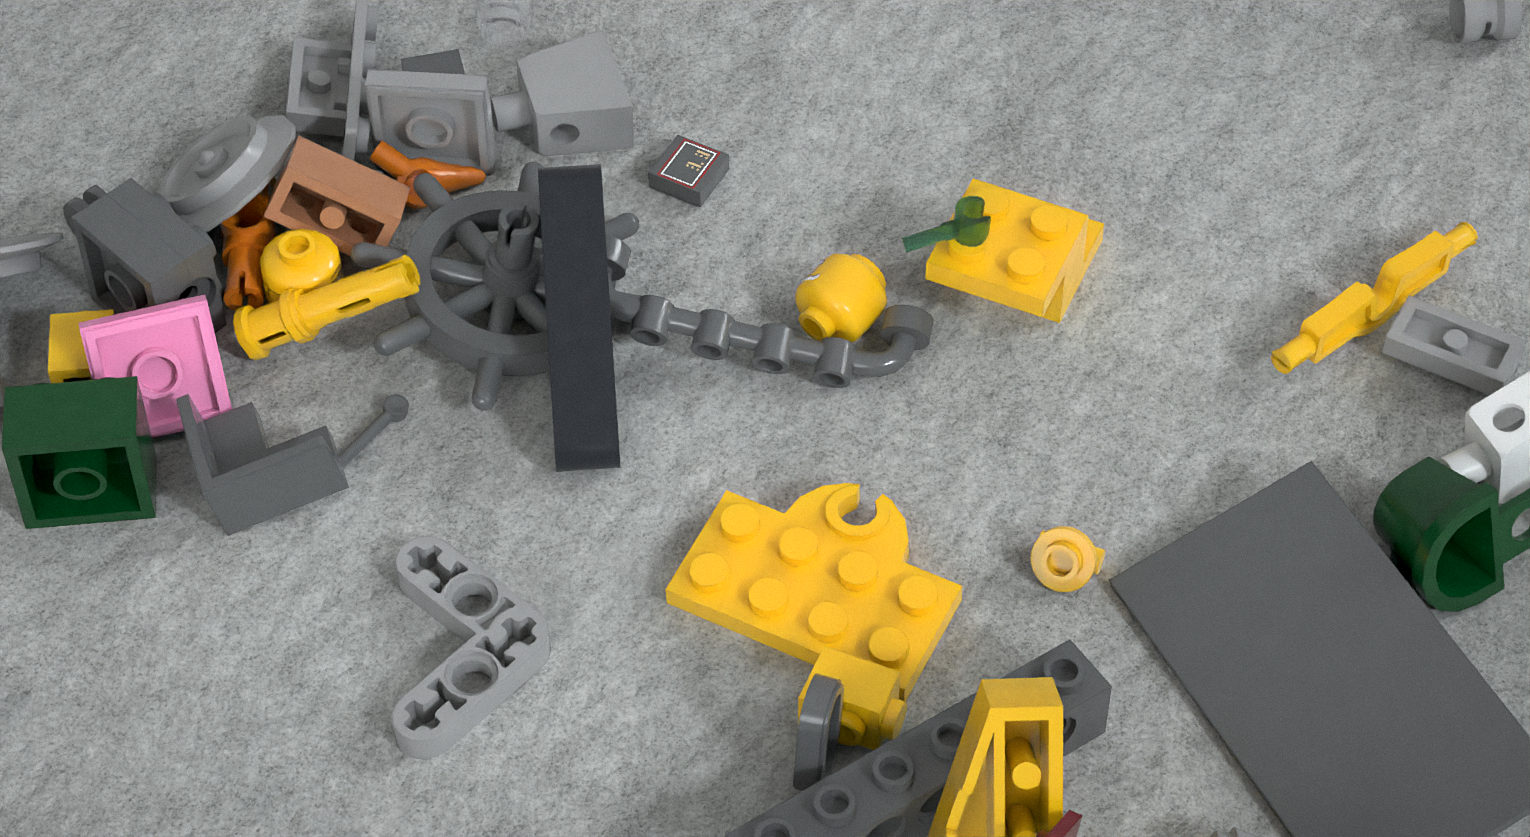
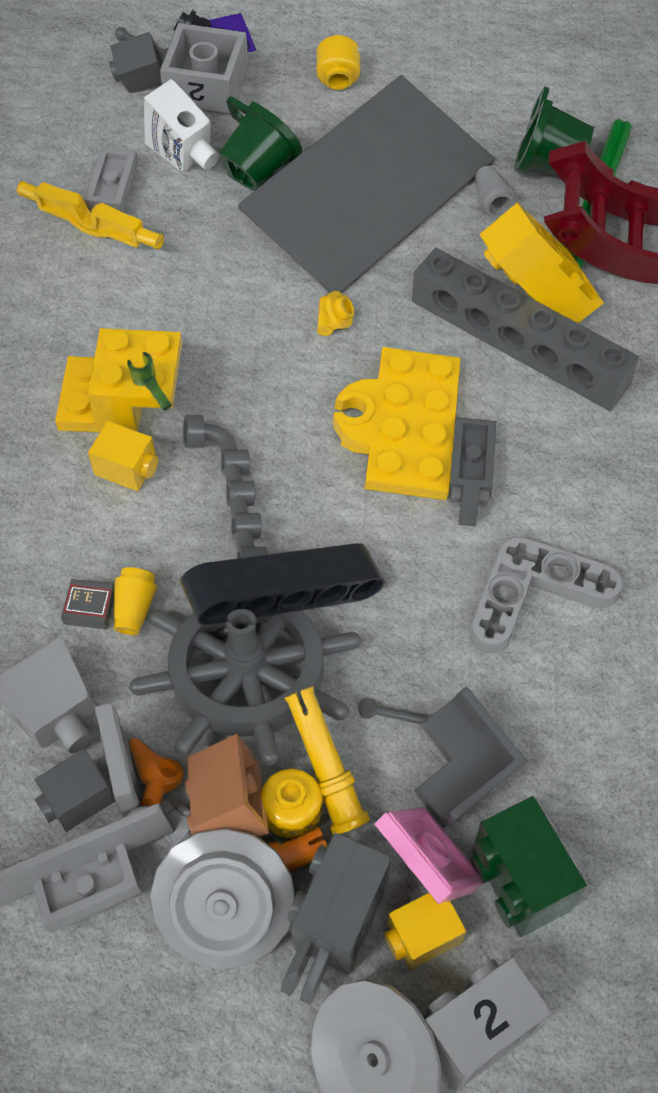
camera: 110 degrees left, 10 degrees up
dark grey tile [793,673,844,791] -> none
yellow head [795,253,887,343] -> none
yellow brick [798,646,907,750] -> none
none -> yellow brick [88,421,158,492]
none -> yellow cone [113,567,158,636]
none -> dark grey hinge [449,417,497,527]

